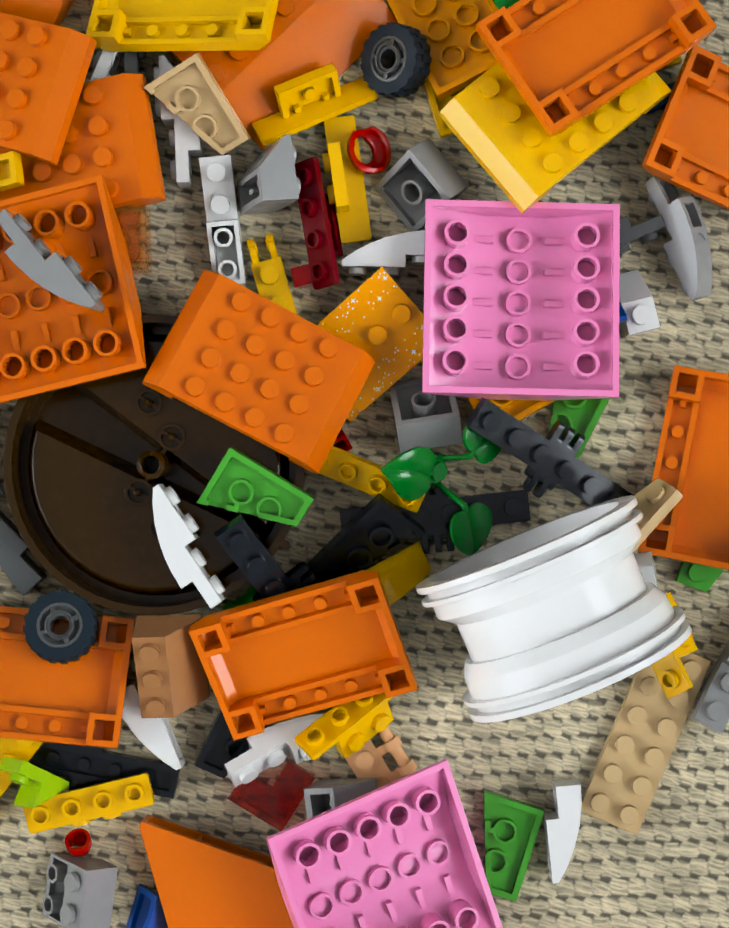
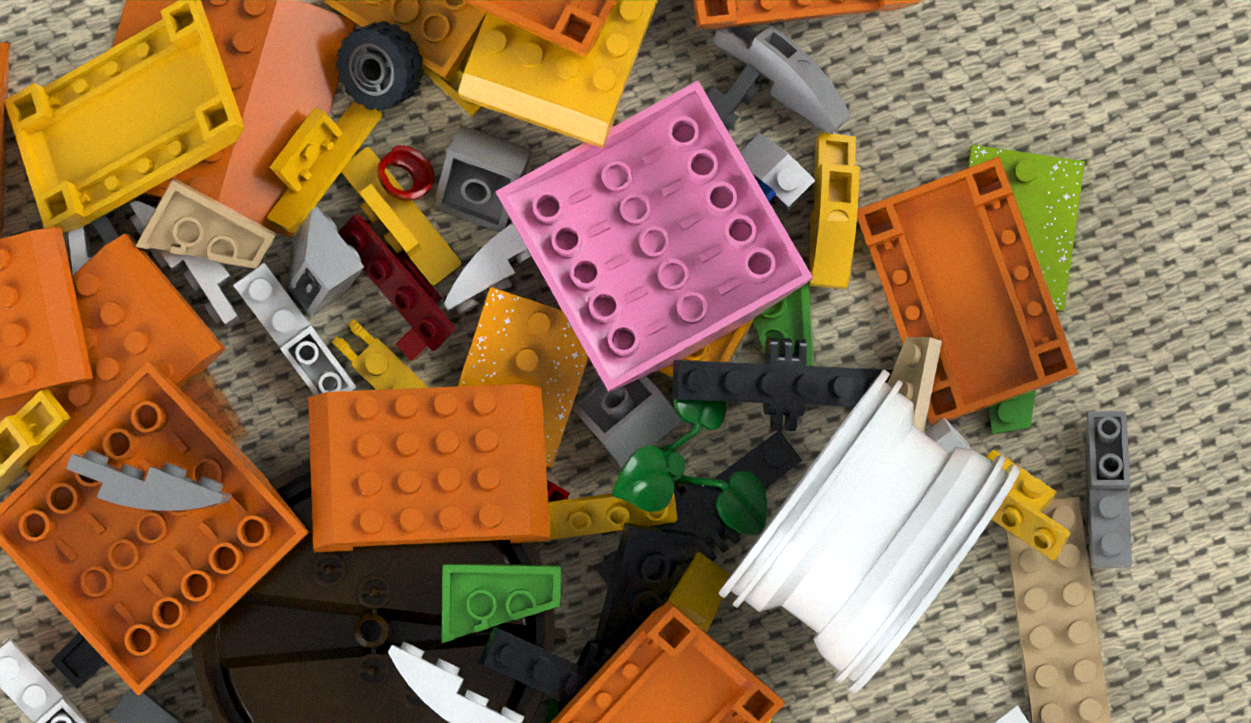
camera: 30 degrees left, 5 degrees down
none -> yellow slope [809,132,860,290]

